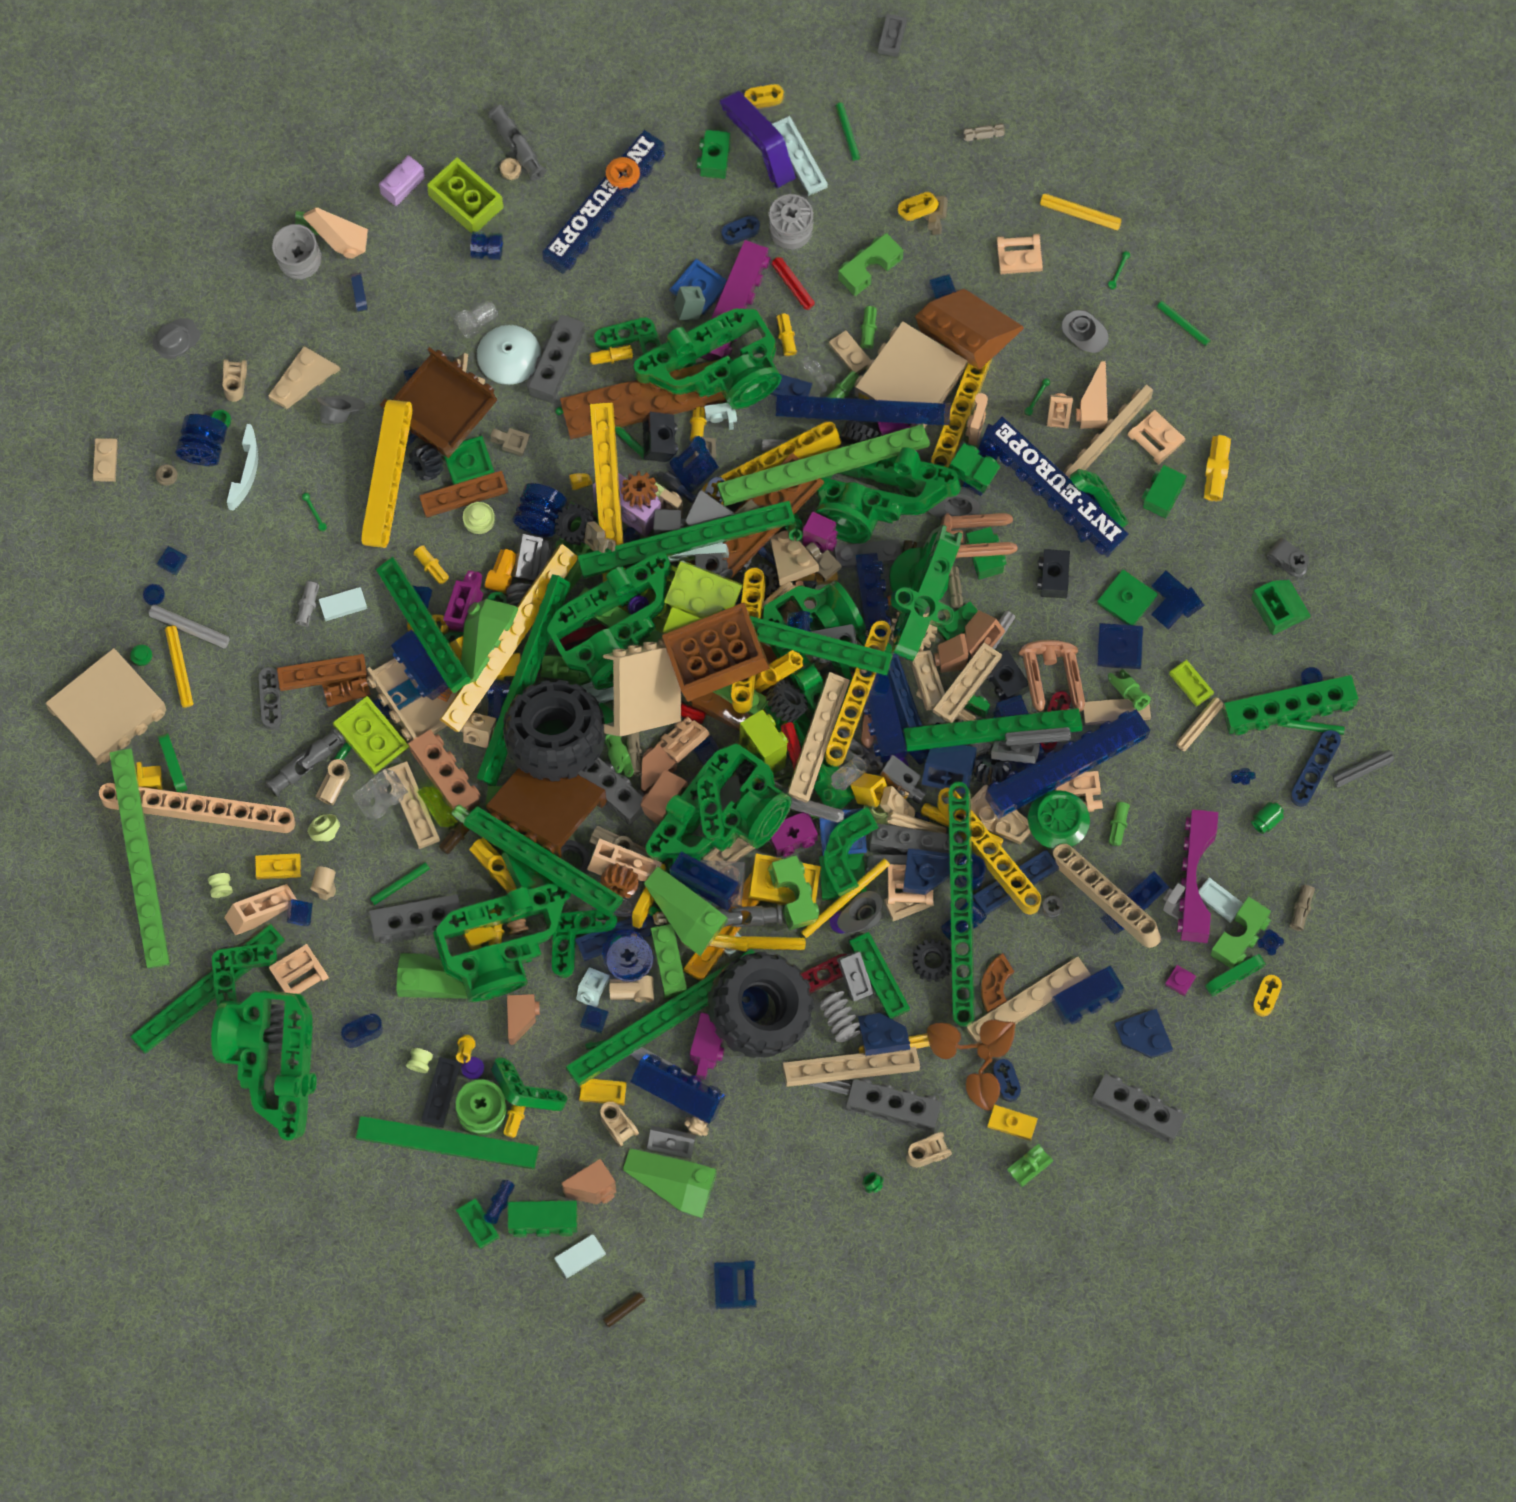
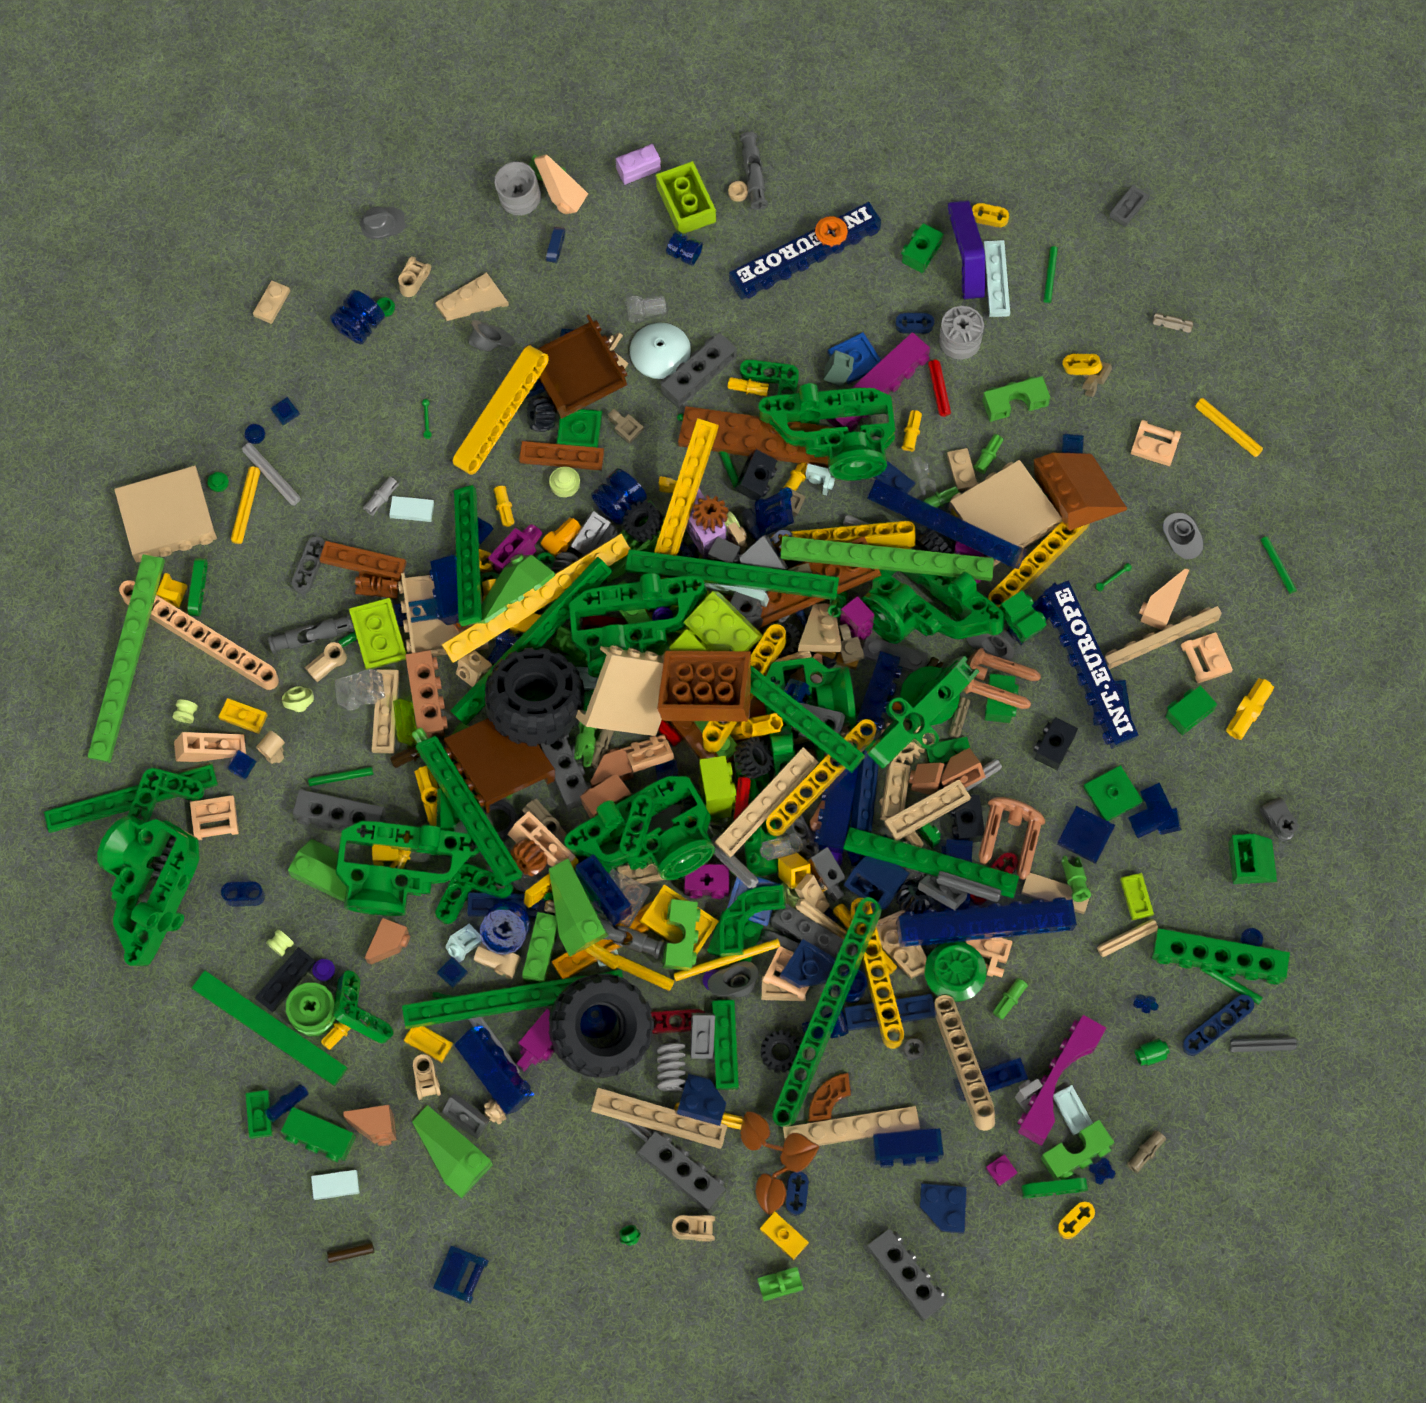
camera: 25 degrees right, 0 degrees up
dark tan plate [156,464,178,486] -> none
light aqua slope [227,424,258,510] -> none
yellow pin [456,1035,476,1063] -> none
medium nougat bush [507,919,529,936] -> none
dark tan plate [584,521,616,553] -> none
light nougat plate [966,393,988,446] -> none
light nougat slope [1047,393,1073,428] -> none
green beam [1070,469,1129,530] -> none
green hinge [1108,251,1130,290] -> none

